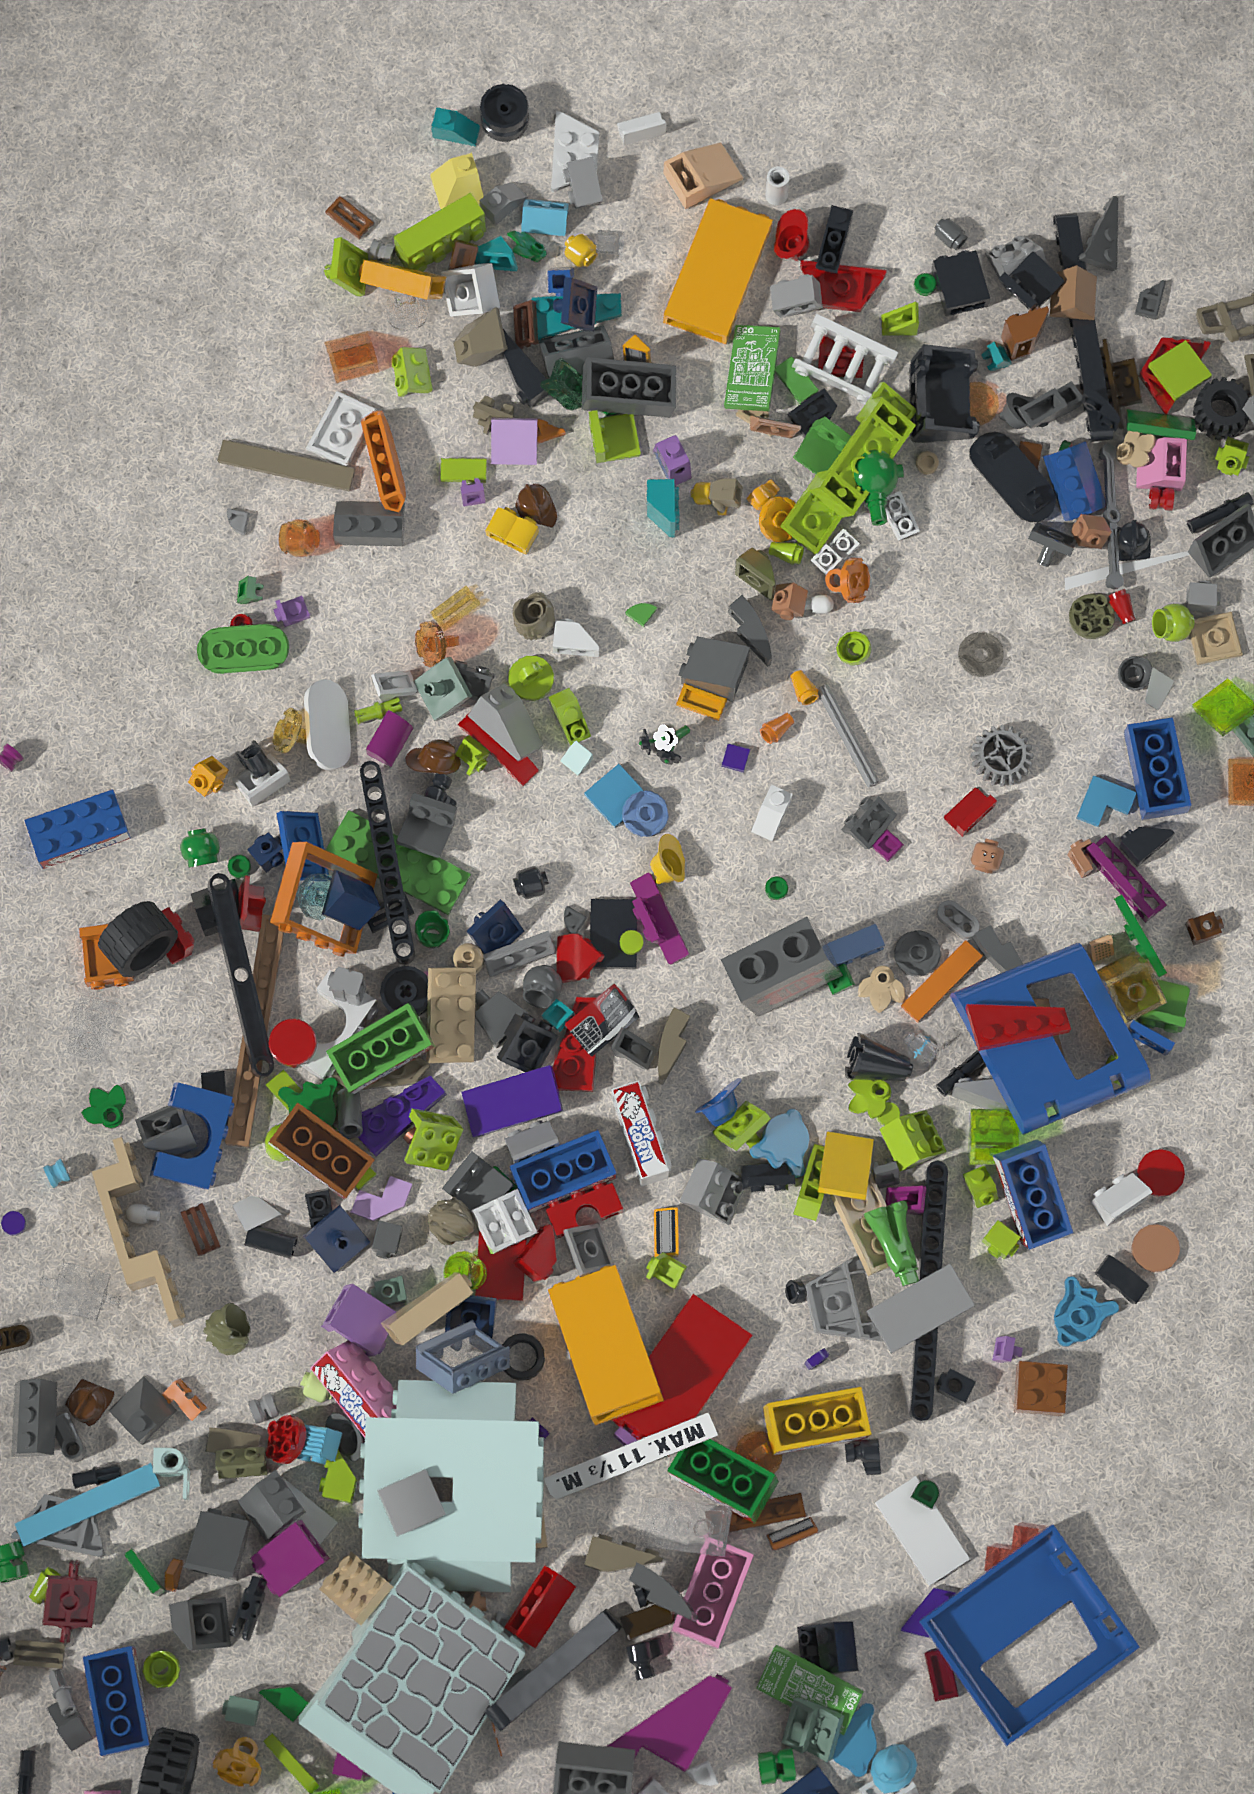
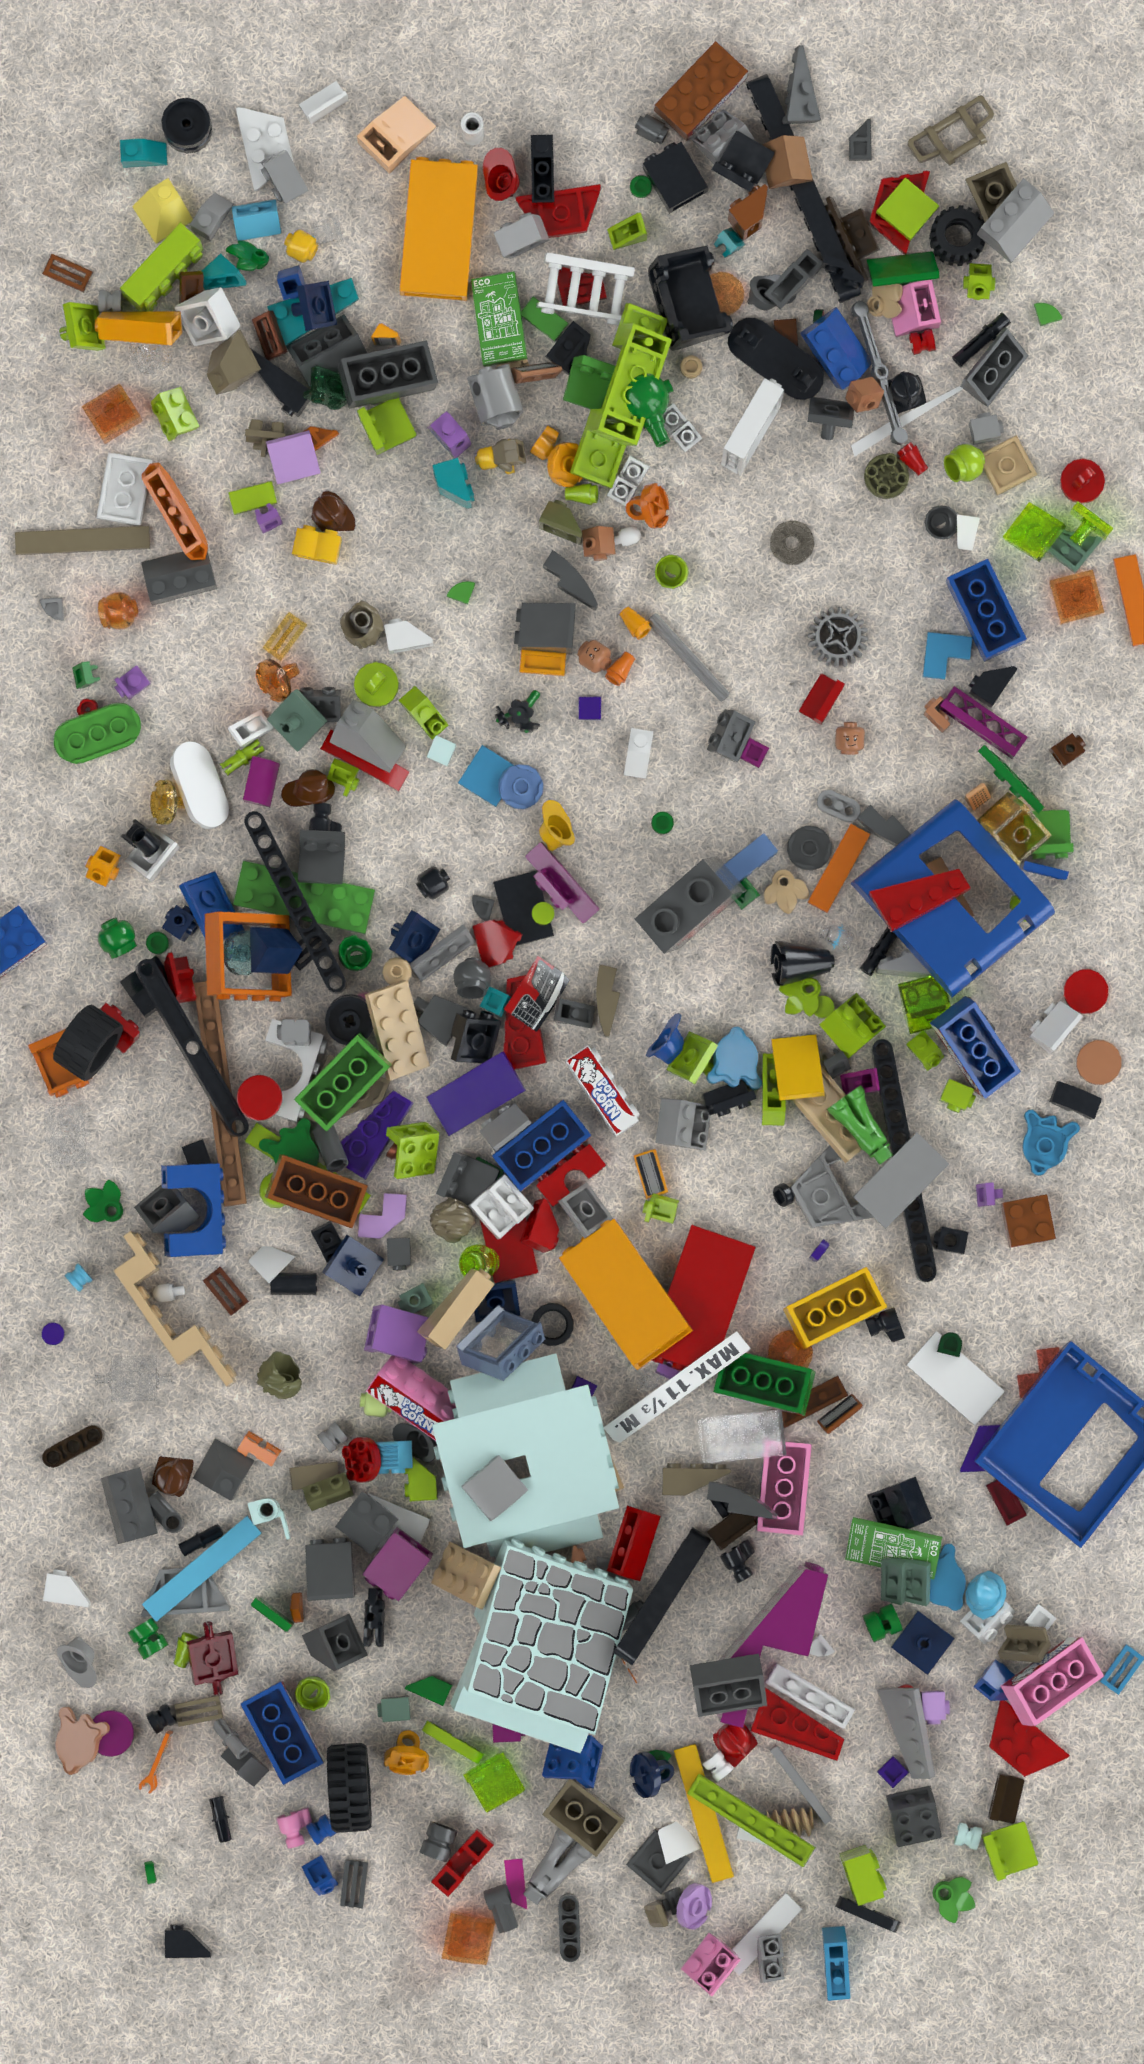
camera: 15 degrees left, 10 degrees up
none -> light grey cylinder [467,364,523,430]
none -> nougat head [577,640,612,673]
none -> dark orange brick [654,41,748,141]
none -> white window [721,378,784,476]

